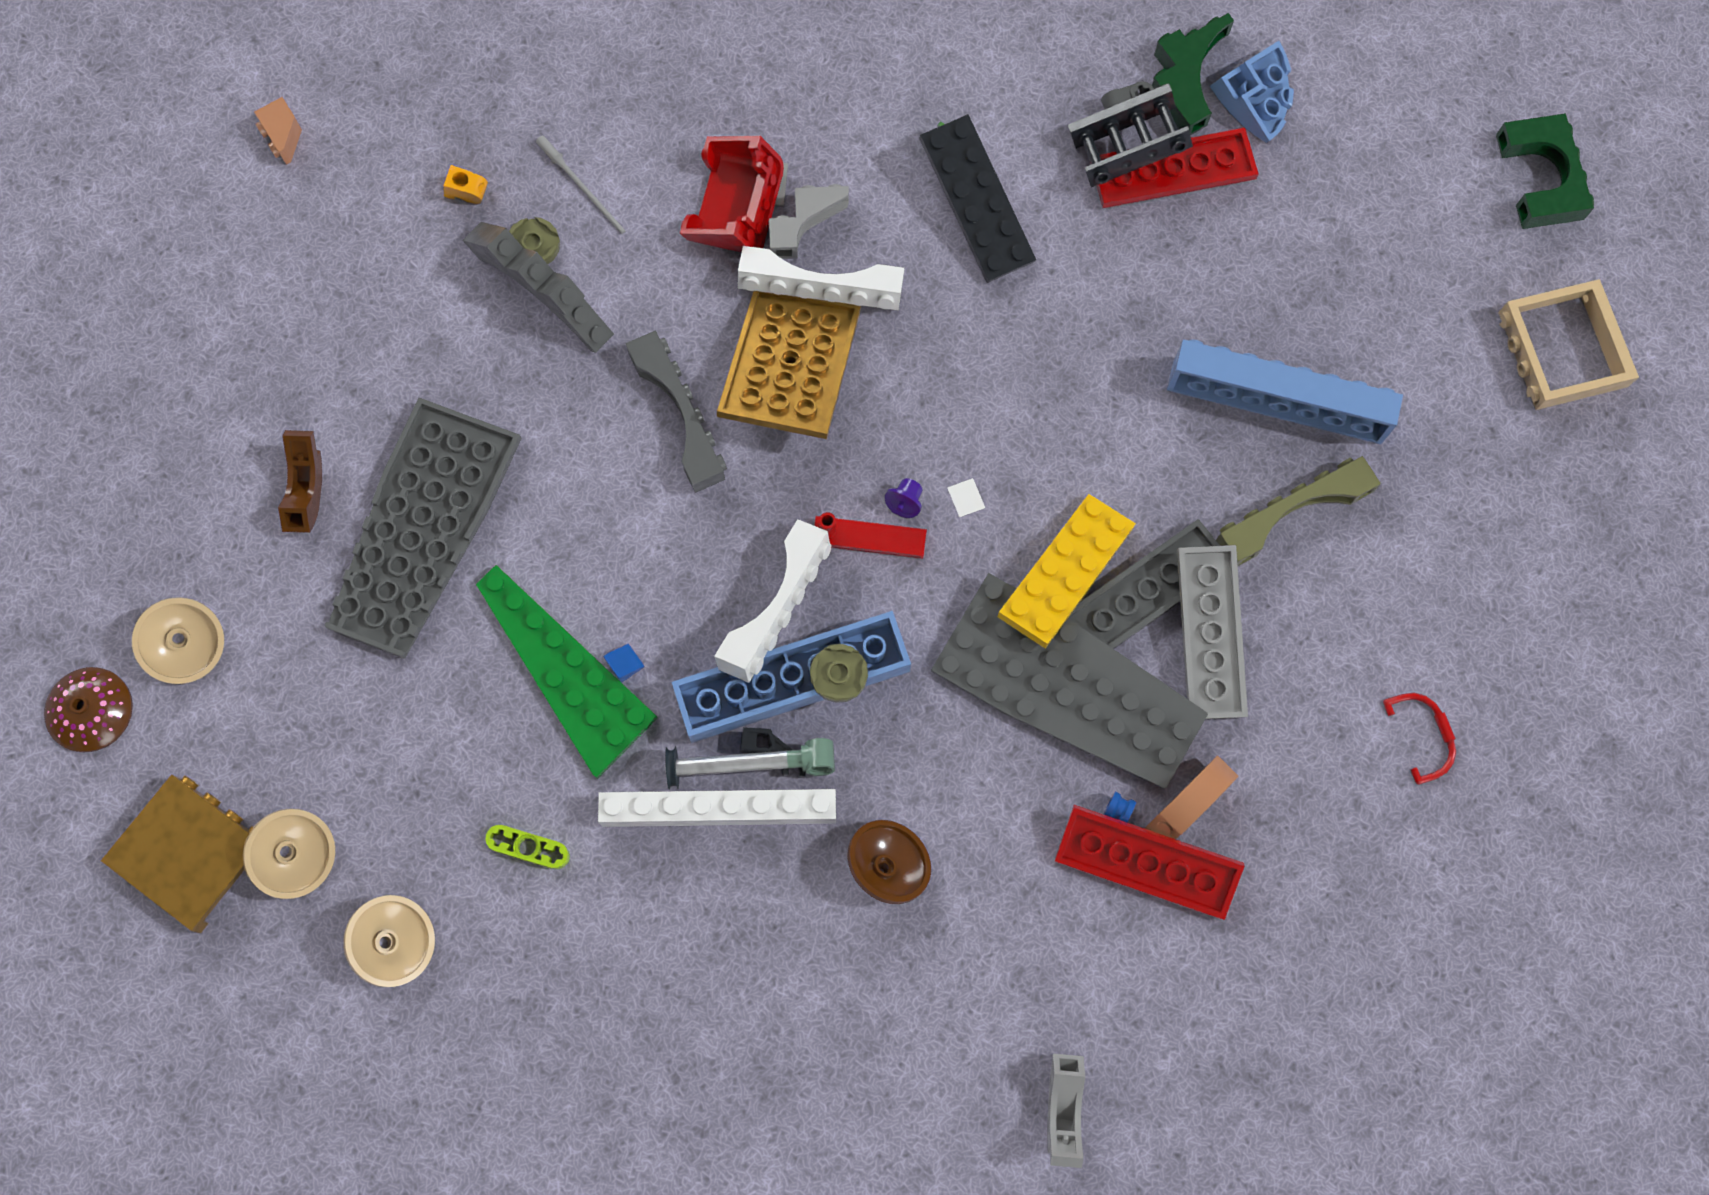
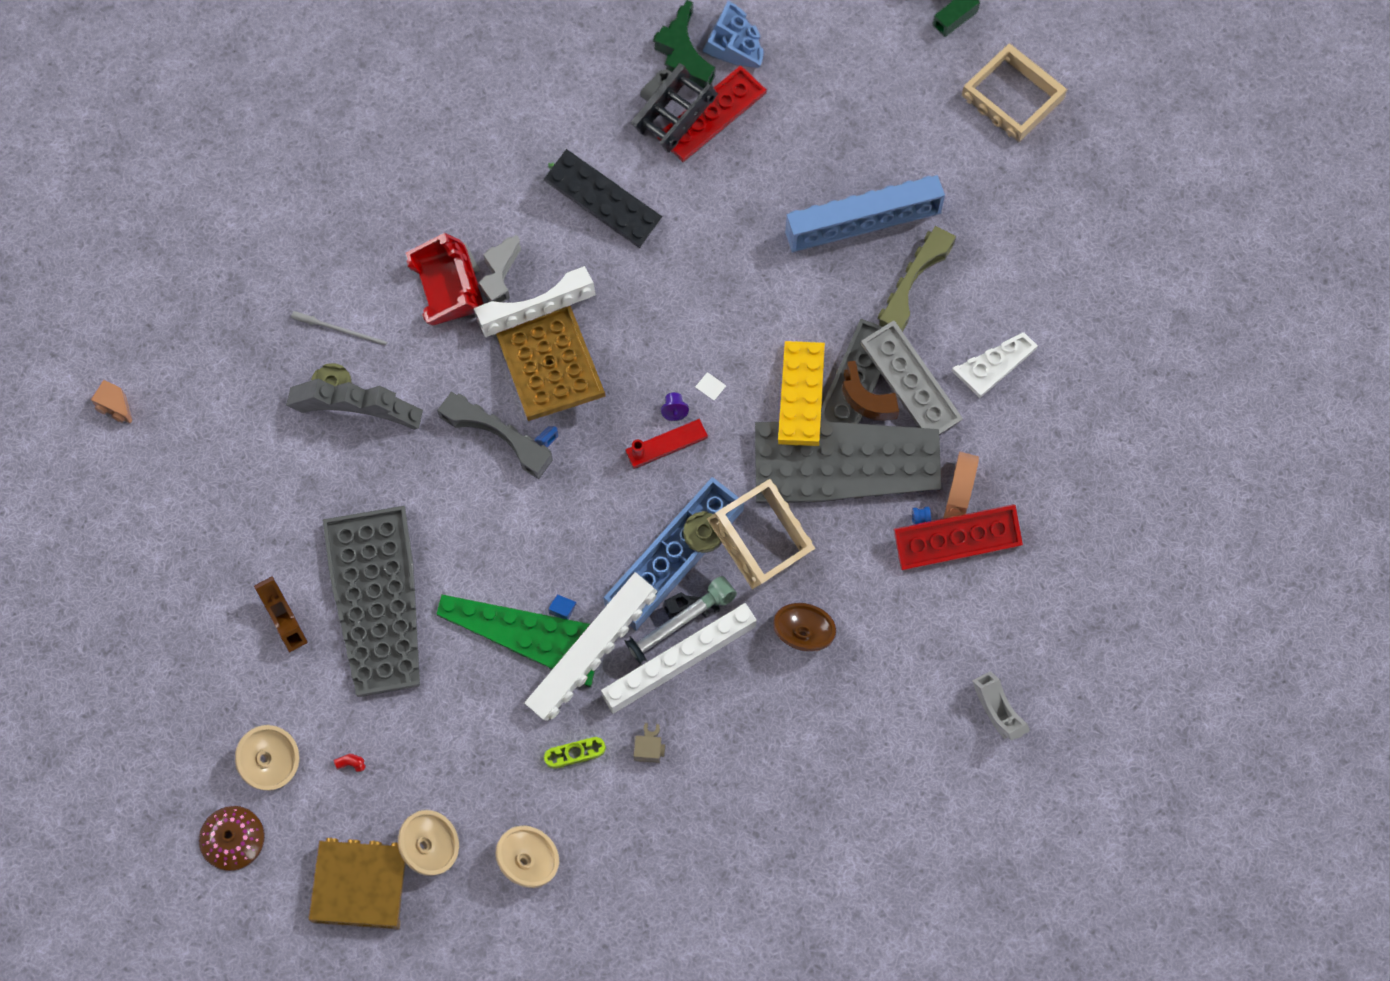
camera: 30 degrees left, 5 degrees down
light orange leg [443,165,488,204] -> none
white arch [714,519,831,683] -> none
red piece [1383,693,1456,785] -> none
none -> red arm [333,754,366,772]
none -> white brick [525,572,657,721]
none -> blue slope [535,426,558,448]
none -> dark tan brick [634,723,665,763]
none -> tan window [707,479,815,589]
none -> reddish brown arch [842,360,899,421]
none -> white wing [952,332,1038,398]

